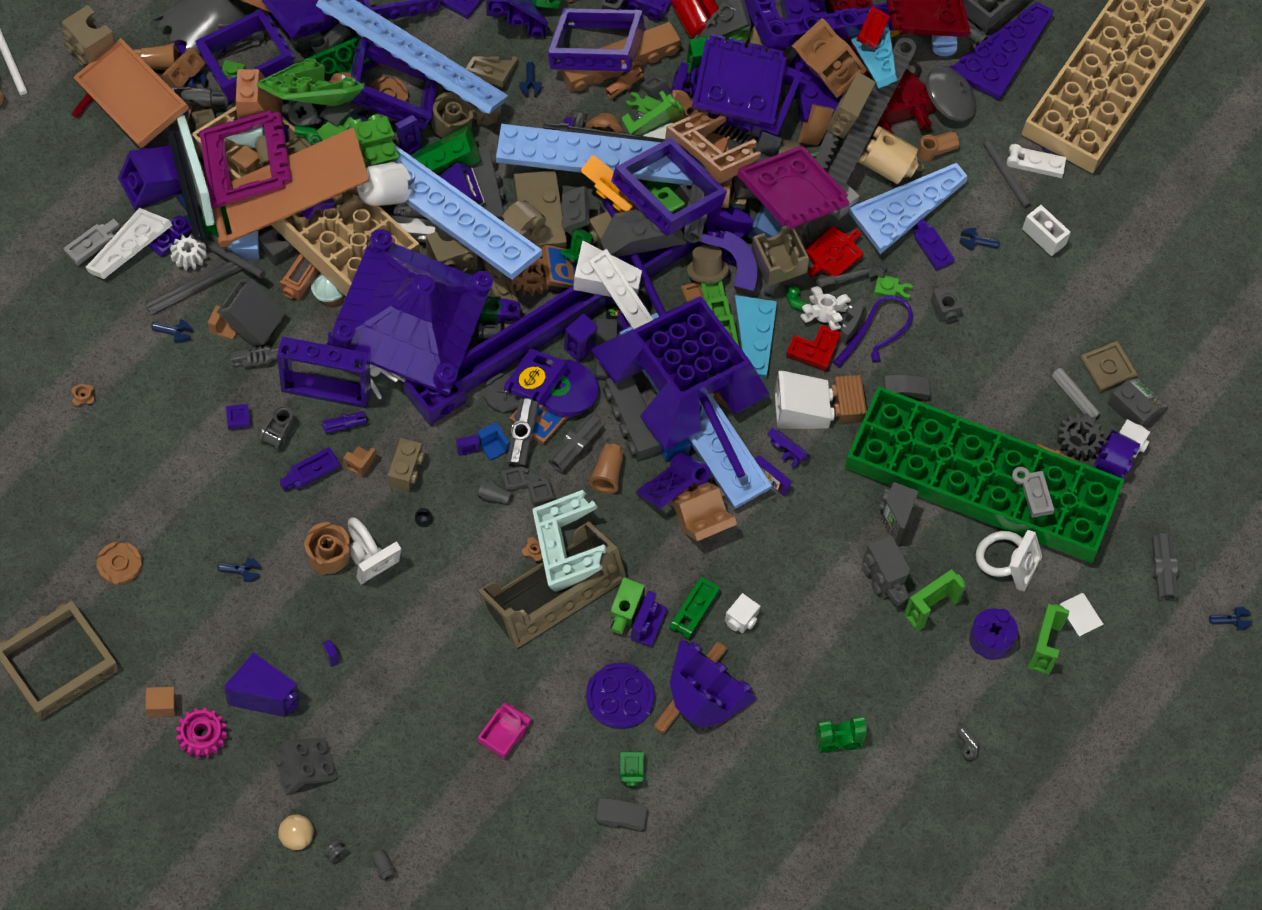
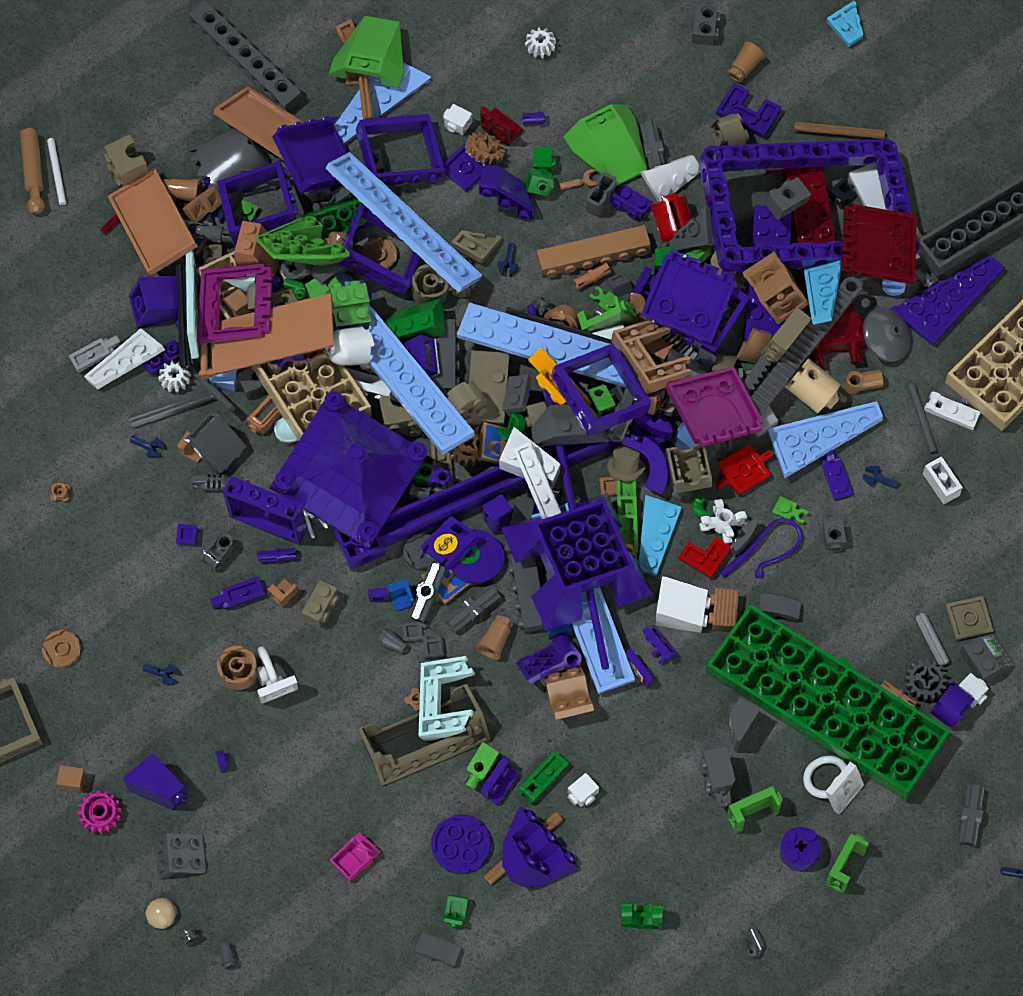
camera: 20 degrees right, 5 degrees up
dark purple plate [395,115,422,155] -> none
black hinge [415,508,432,527] -> none
dark purple window [548,8,645,71] -> none
dark grey piece [816,261,886,287] -> none
red tile [856,6,890,50] -> none
light grey hinge [1012,467,1054,518] -> none
white sticker [1060,593,1104,636] -> none

